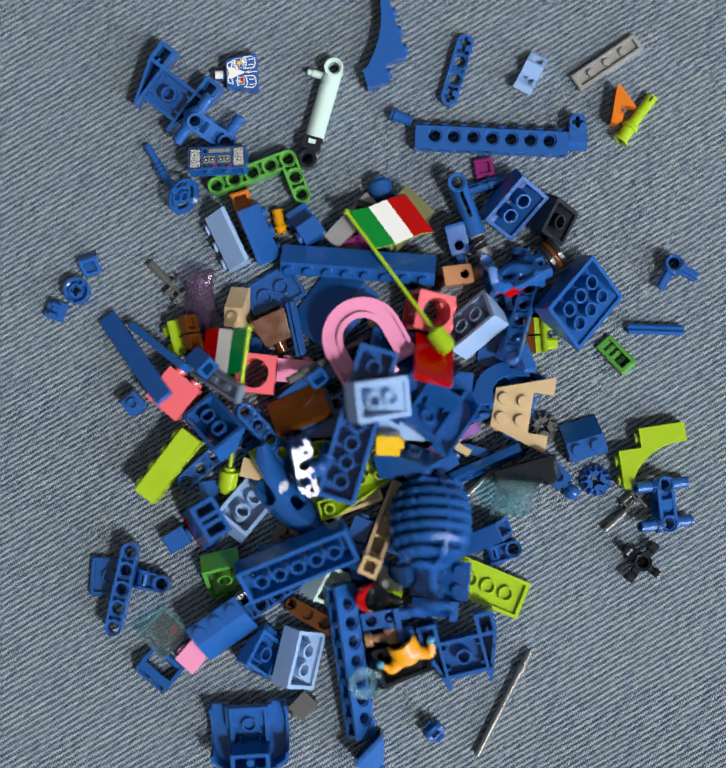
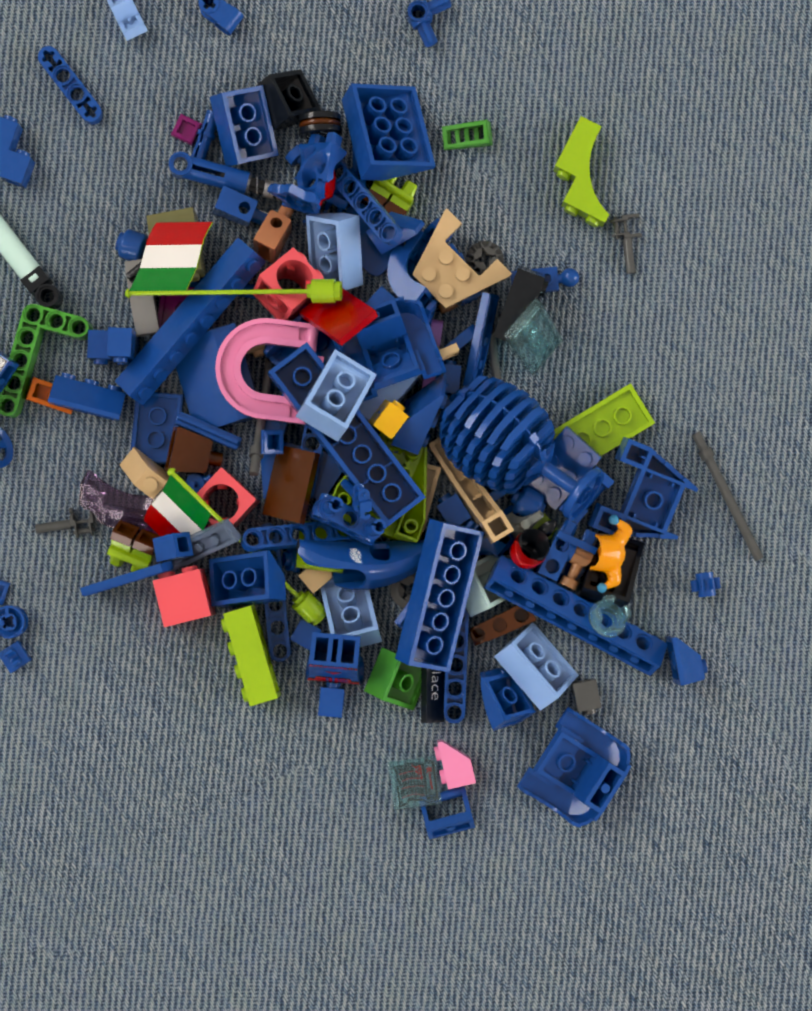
camera: 55 degrees left, 0 degrees up
blue tile [89,556,131,596] -> none
blue tile [99,310,173,406] -> none
blue beam [104,541,141,637] -> none
blue brick [120,390,150,418] -> none
blue piece [133,568,173,593] -> none
blue slope [186,595,258,660] -> none
light blue slope [204,206,251,273] -> none
light orange pin [271,209,288,234] -> none
bright pink slope [276,355,315,383] -> none
blue pin [389,108,414,127] -> none
blue brick [414,122,569,158] -> none
blue slope [462,516,514,558] -> none
blue piece [484,539,522,566] -> none
blue slope [558,415,609,463] -> none
blue gear [580,465,611,496] -> none
black pin [620,541,663,583] -> none
blue axle [627,323,684,335] -> none
blue piece [632,475,694,533] -> none

